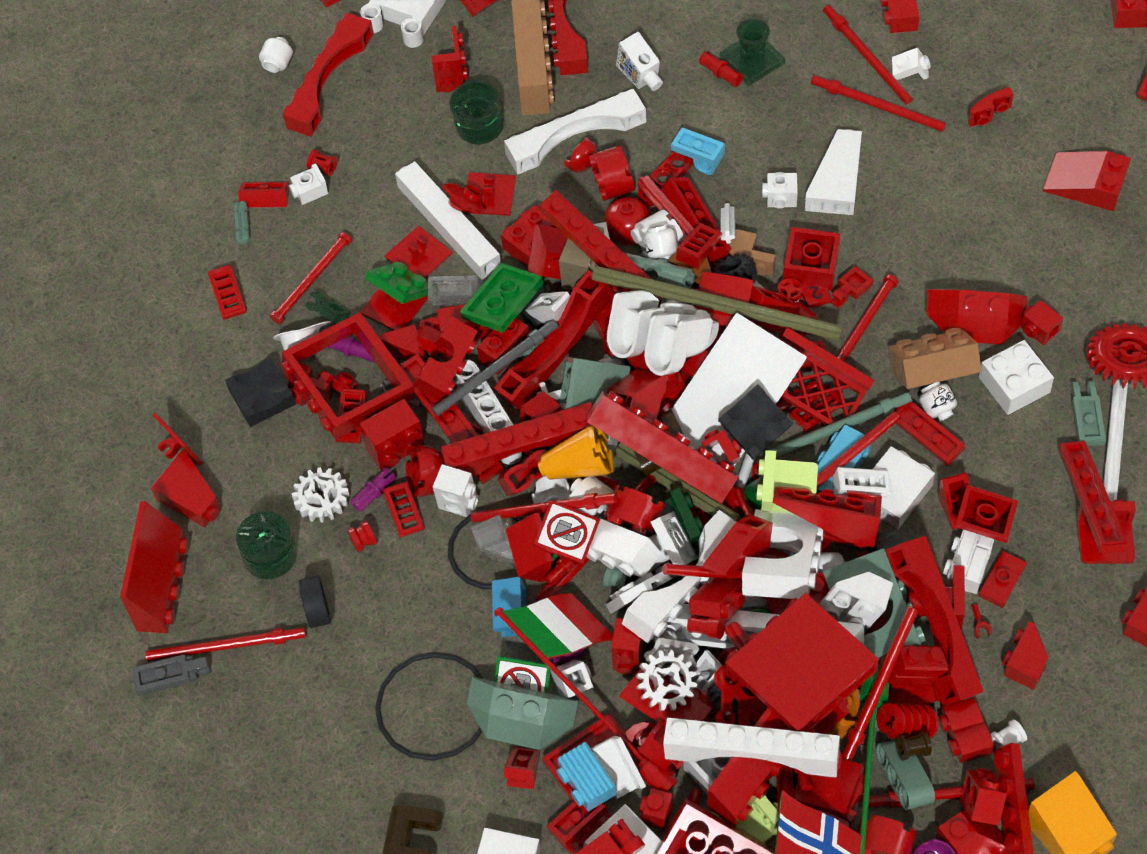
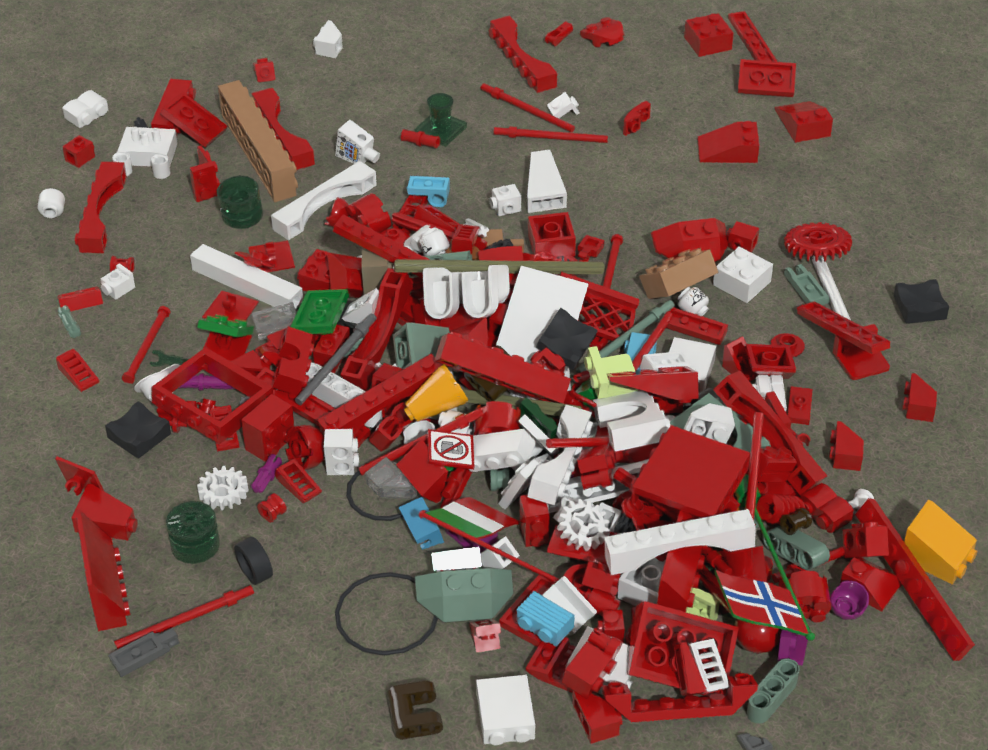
camera: 25 degrees left, 15 degrees down
red slope [703,514,773,576] -> none
none -> red piece [771,333,805,357]

